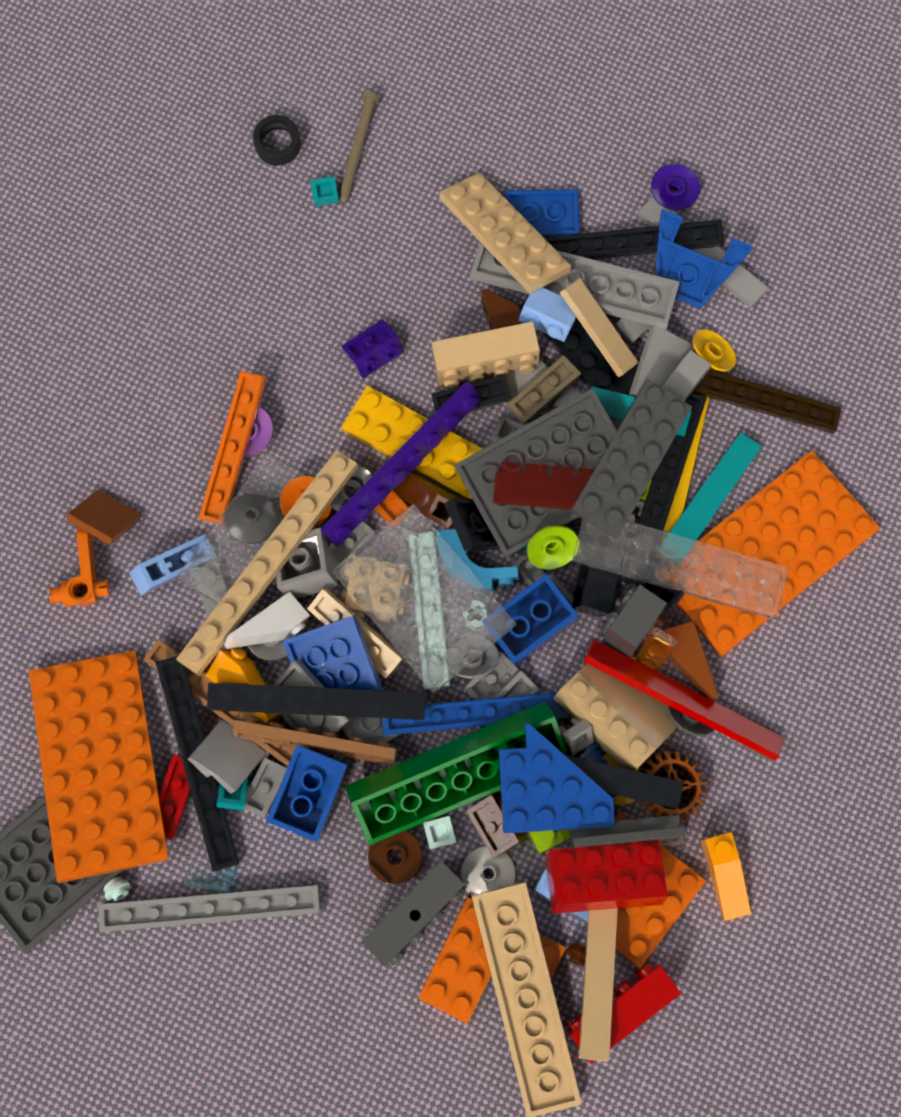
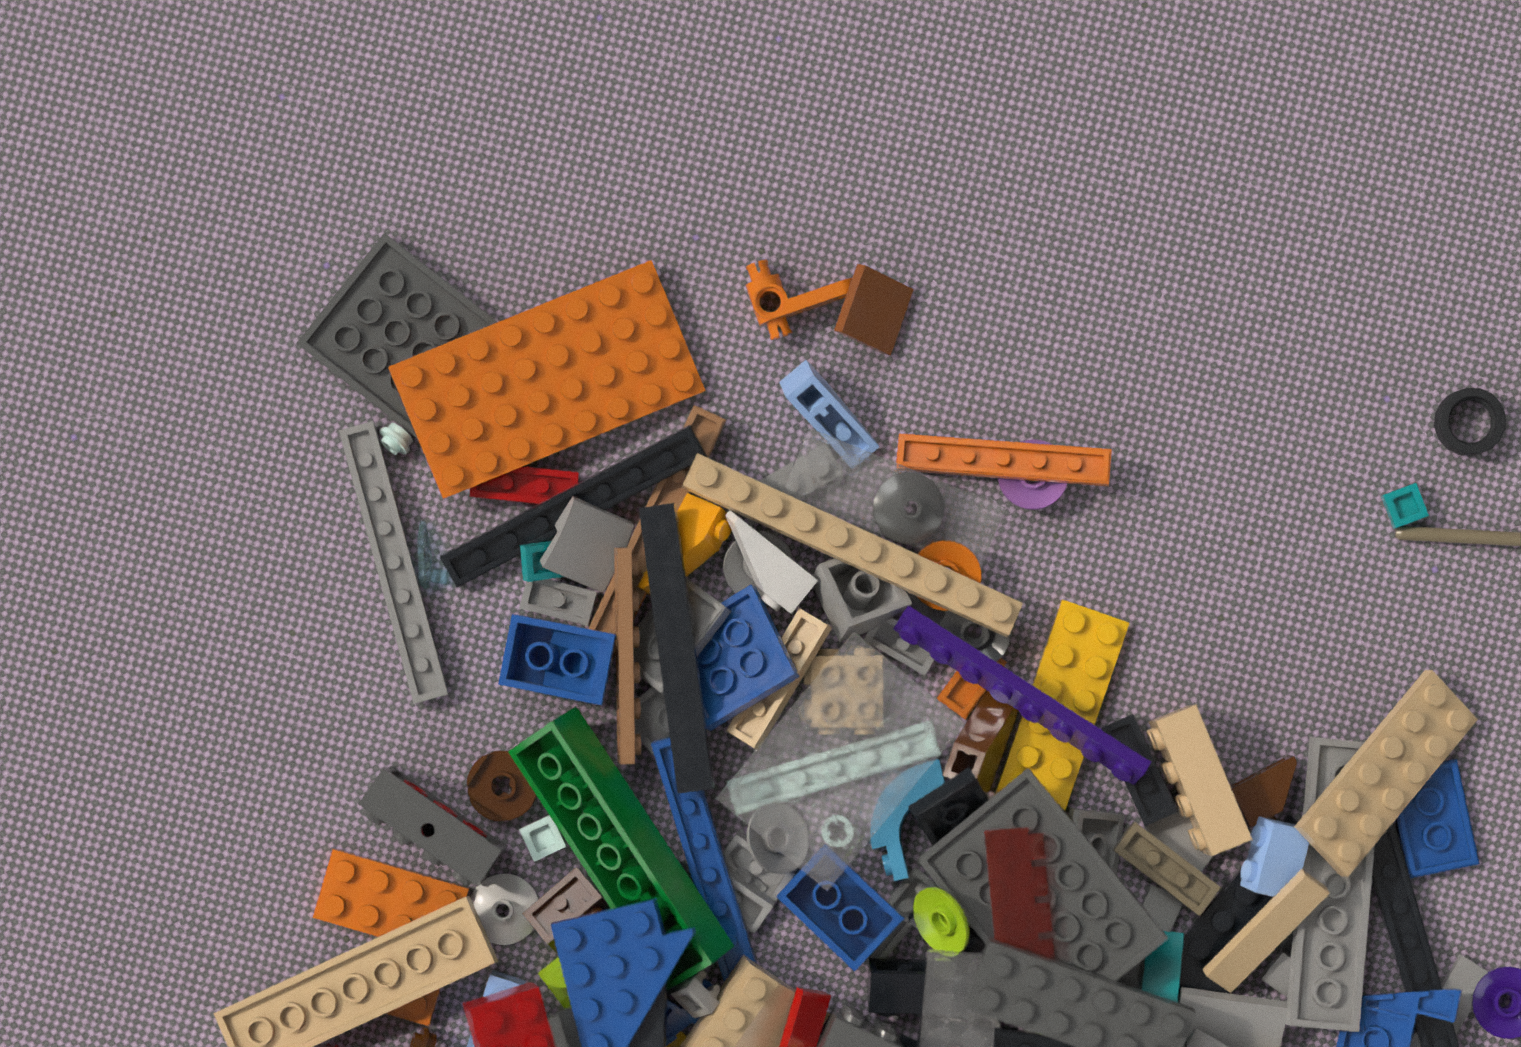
camera: 90 degrees right, 10 degrees up
dark purple bracket [341,319,404,378] -> none

